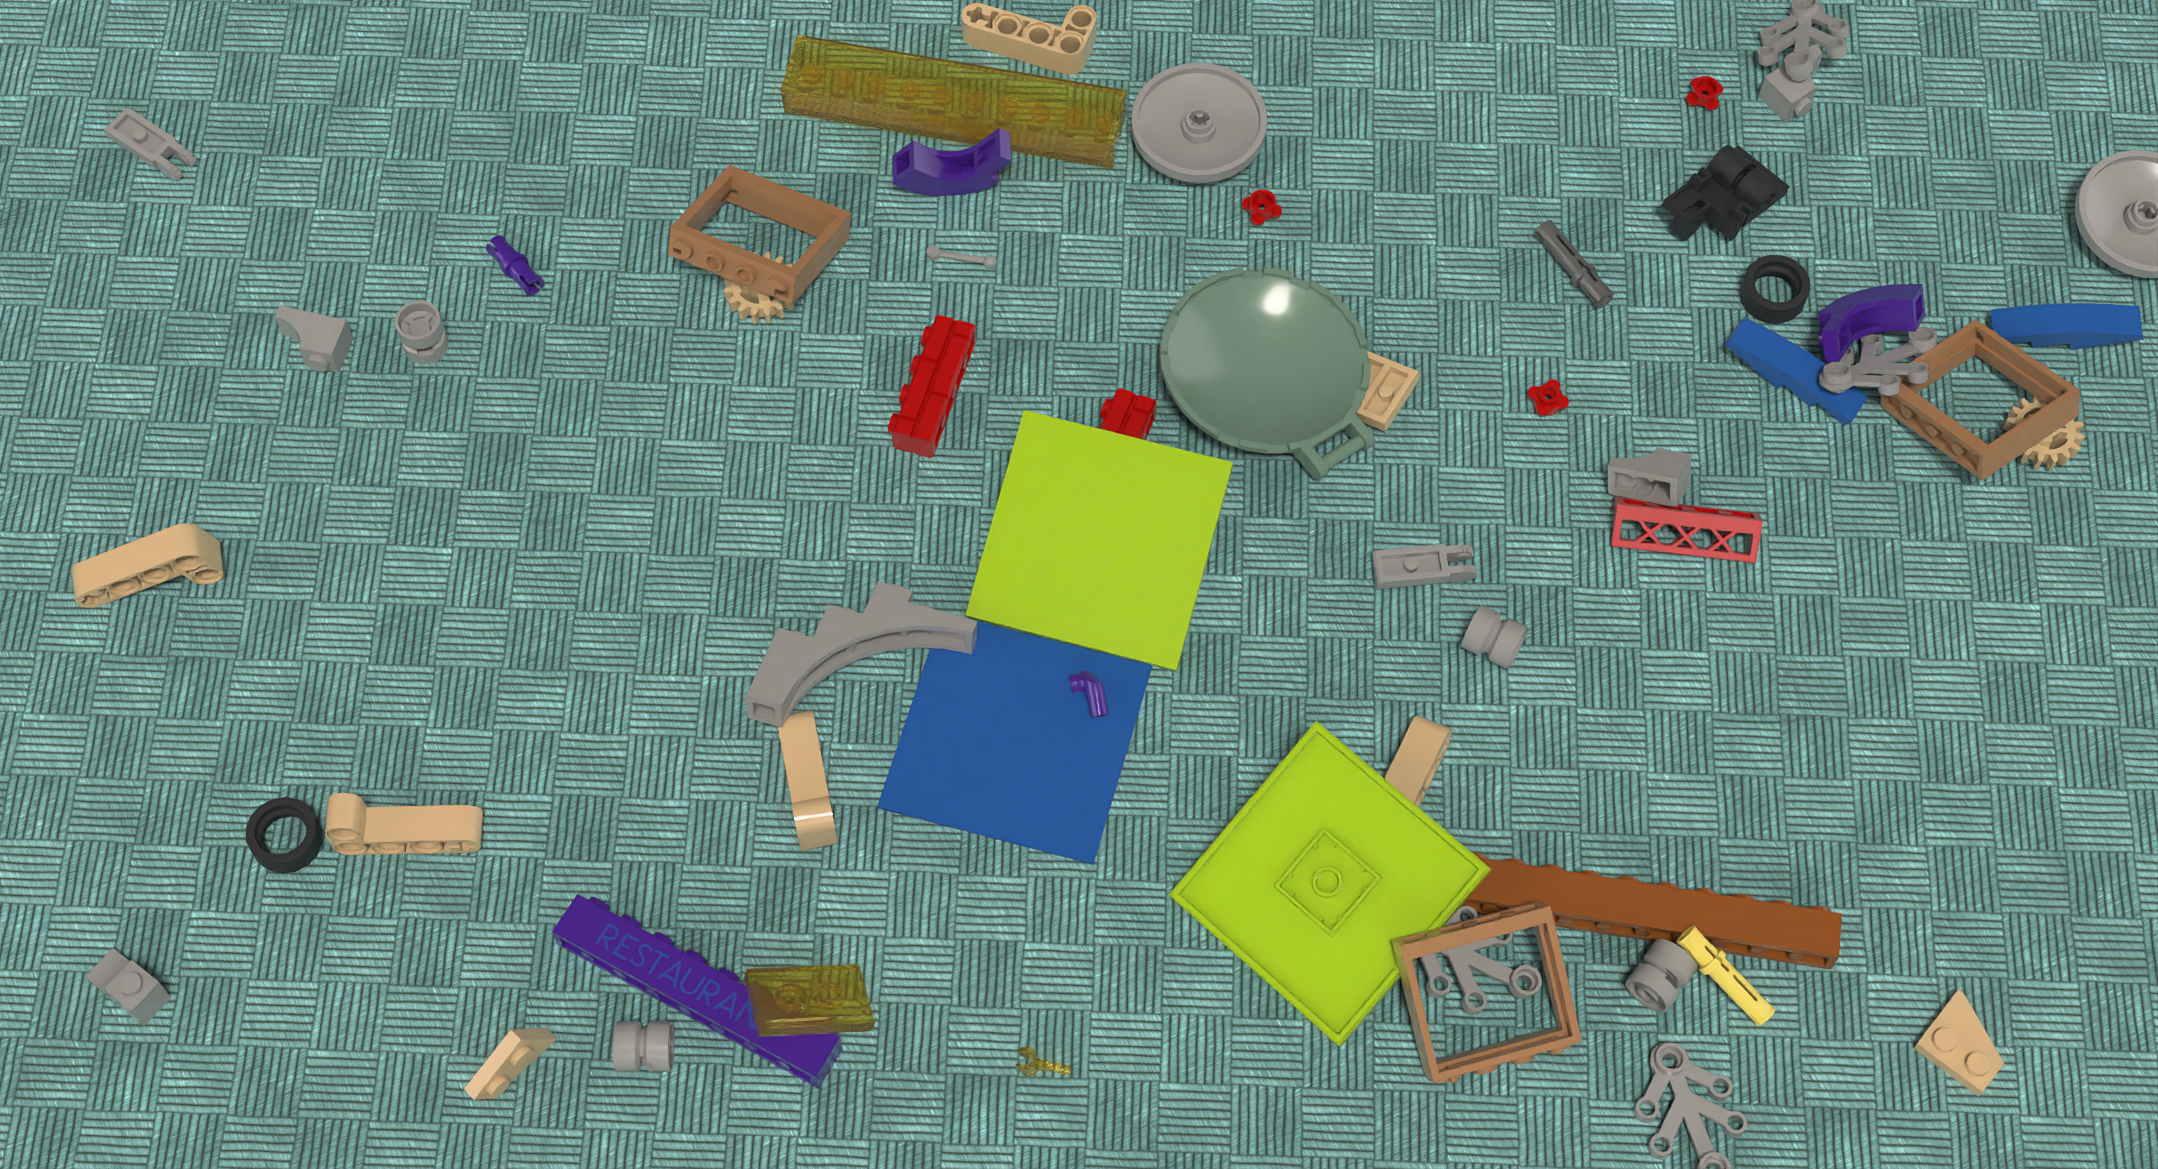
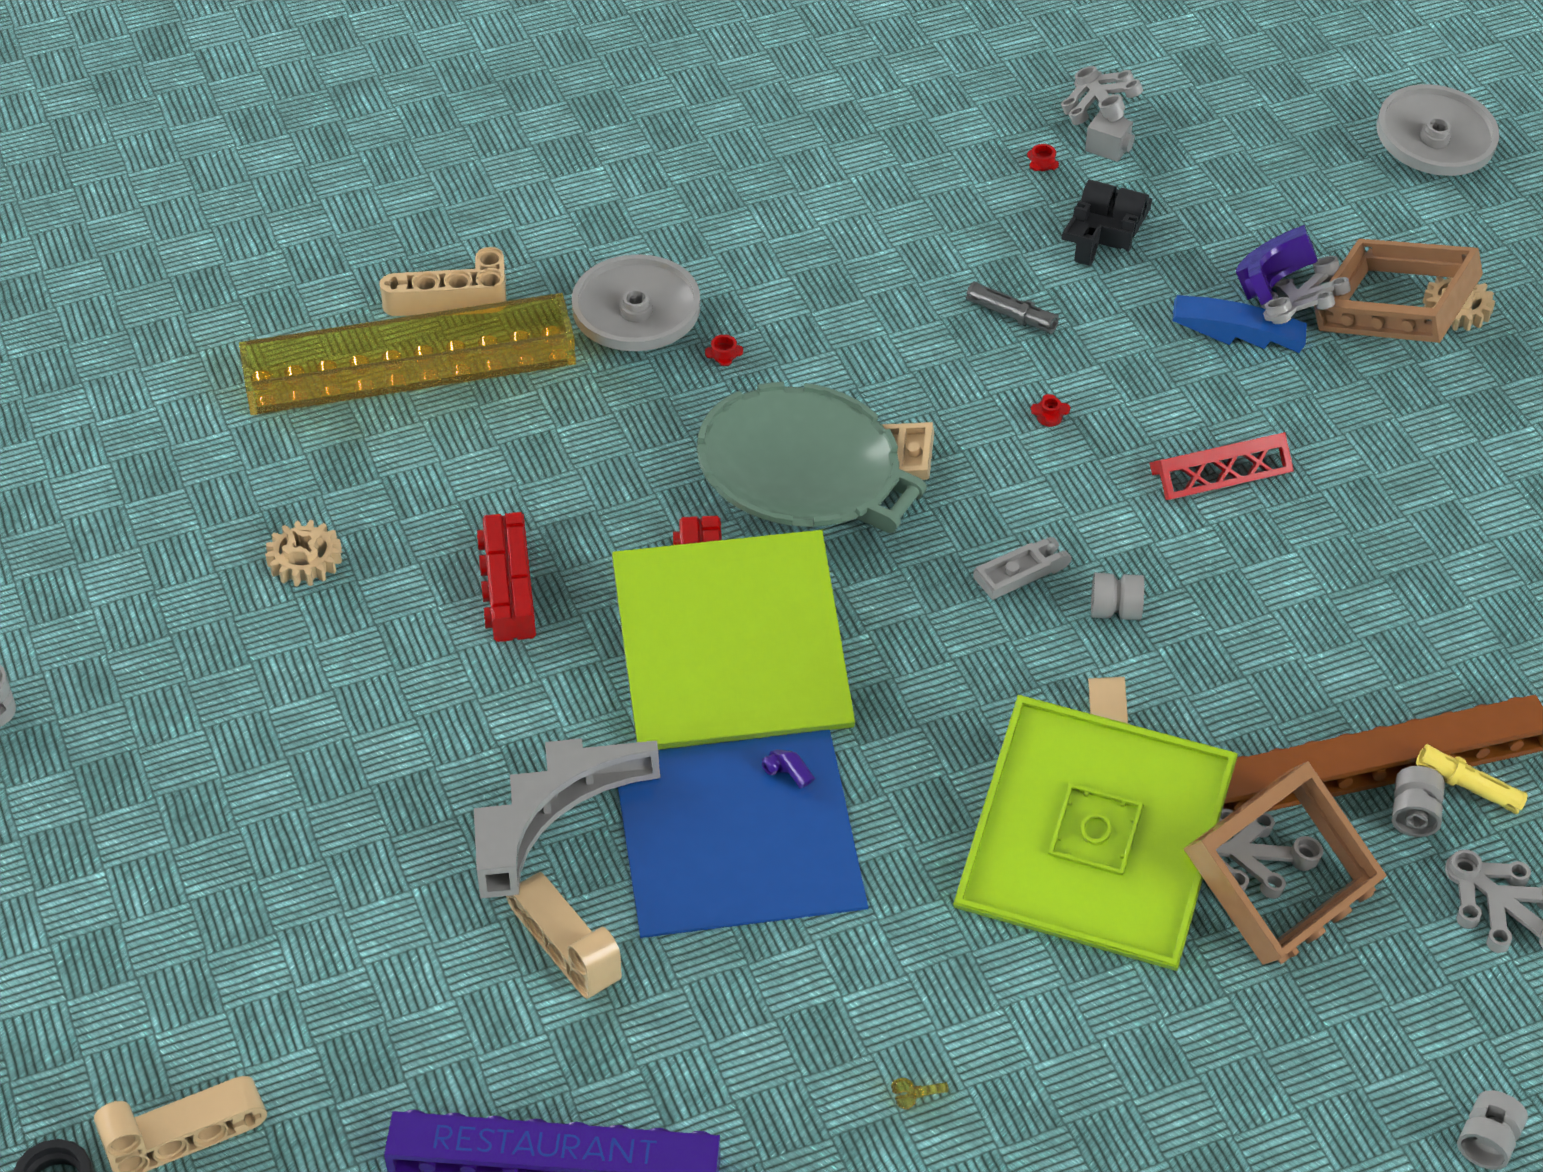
camera: 25 degrees left, 15 degrees down
dark purple pin [486,235,544,295] -> none
medium nougat window [668,165,852,304] -> none
clear yellow tile [744,964,875,1037] -> none
dark purple arch [892,128,1011,196] -> none
light grey hinge [926,245,997,268] -> none
light grey arch [1608,448,1691,507] -> none
black tyre [1740,255,1810,324] -> none
blue slope [1991,303,2143,350] -> none

